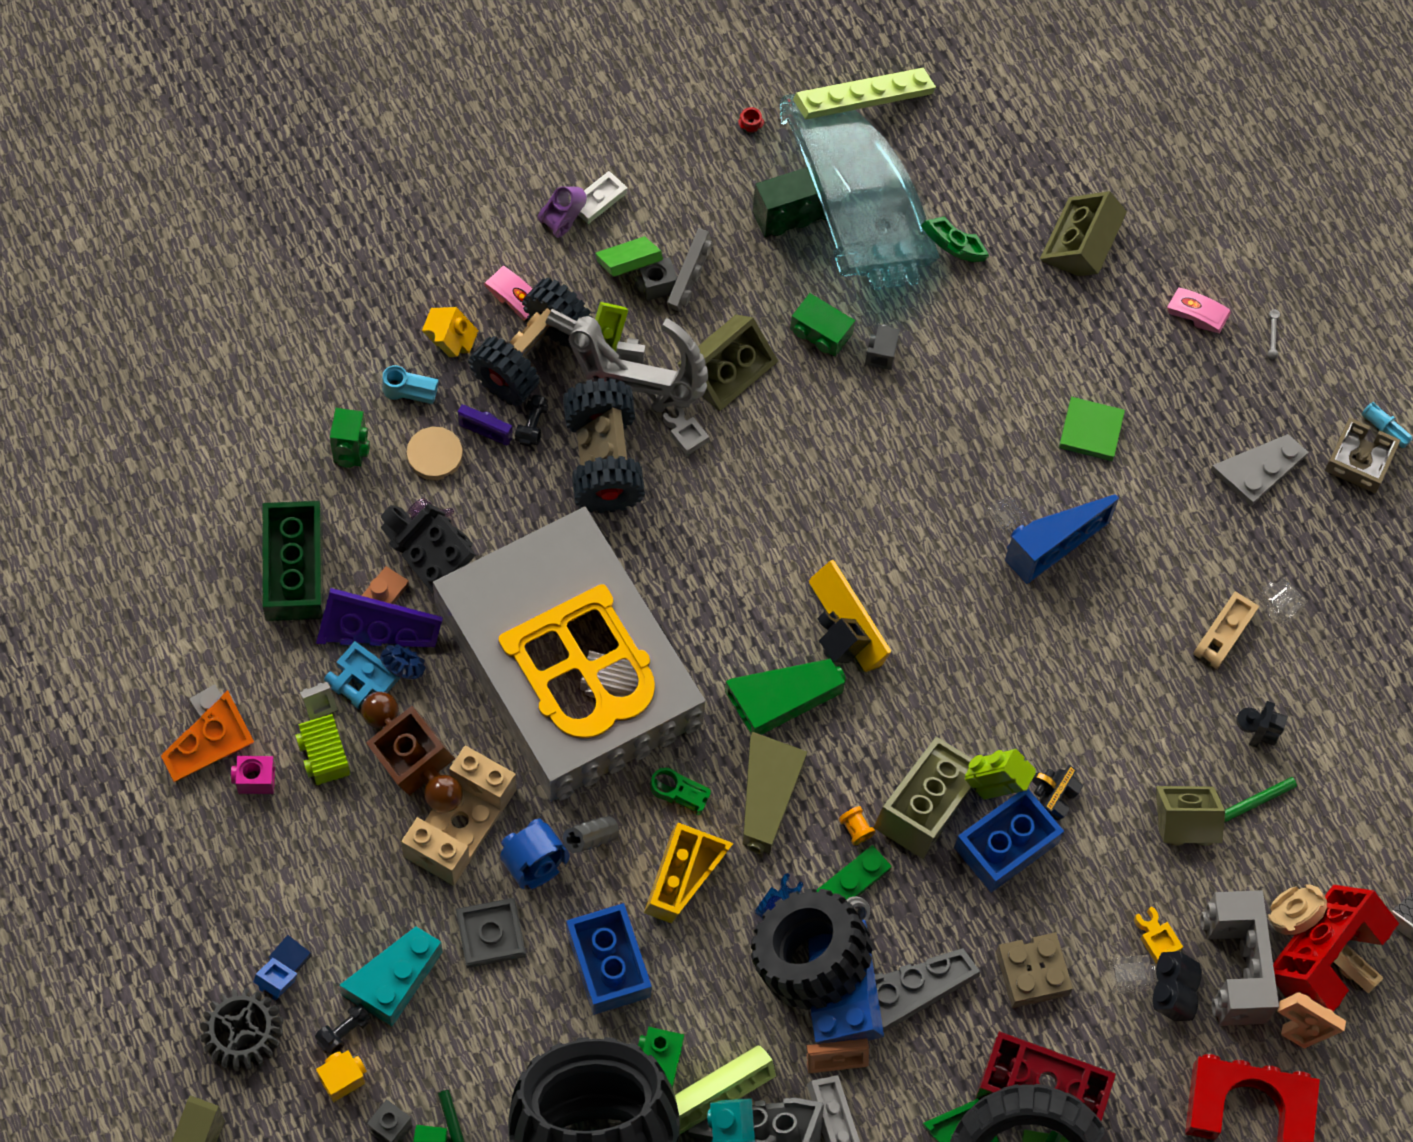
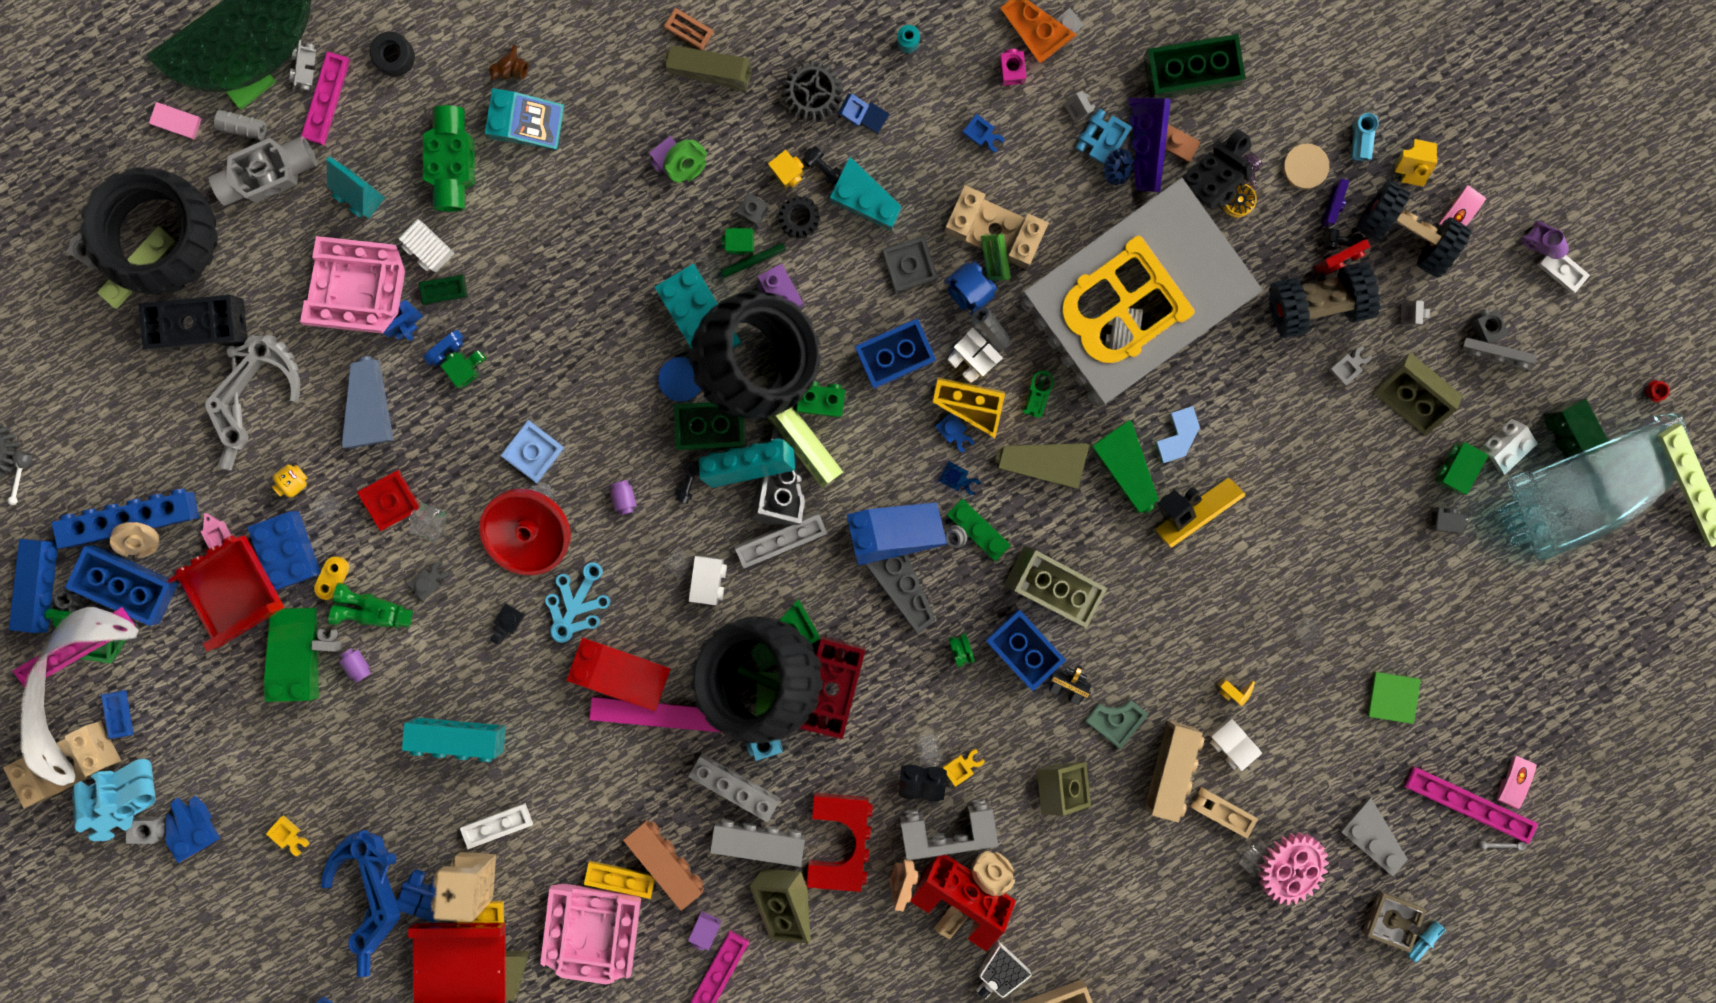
camera: 90 degrees right, 25 degrees up
lime brick [295,714,351,785] -> none
green brick [329,408,370,468] -> none
reddish brown brick [361,692,463,813] -> none
light grey piece [545,309,708,412] -> none
bright green tile [595,236,663,276] -> none
lime slope [595,302,628,352] -> none
black tyre [751,889,873,1010] -> none
nougat tile [807,1038,869,1073] -> none
light orange bush [838,806,876,845] -> none
green tile [921,216,989,262] -> none
lime brick [965,749,1036,800] -> none
dark tan piece [996,932,1073,1008] -> none
blue slope [1005,494,1119,584] -> none
olive slope [1040,191,1127,276] -> none
green bar [1224,777,1297,823] -> none
black hips [1236,701,1288,748] -> none
none -> medium lavender brick [756,263,804,308]
none -> black tyre [779,195,820,239]
none -> teal brick [897,25,920,53]
none -> blue plate [935,413,974,453]
none -> white hips [947,327,1003,383]
none -> green wheel [948,632,975,668]
none -> blue plate [962,114,1005,153]
none -> bright green tile [981,234,1011,280]
none -> sand green tile [1084,700,1149,750]
none -> tan brick [1145,720,1204,823]
none -> light blue tile [1156,406,1200,463]
none -> white brick [1209,717,1262,771]
none -> yellow plate [1216,678,1255,707]
none -> yellow wheel [1222,184,1257,218]
none -> bright pink gear [1258,832,1329,905]
none -> red plate [1313,239,1371,275]
none -> dark pink tile [1403,766,1538,844]
none -> white bracket [1480,419,1538,475]

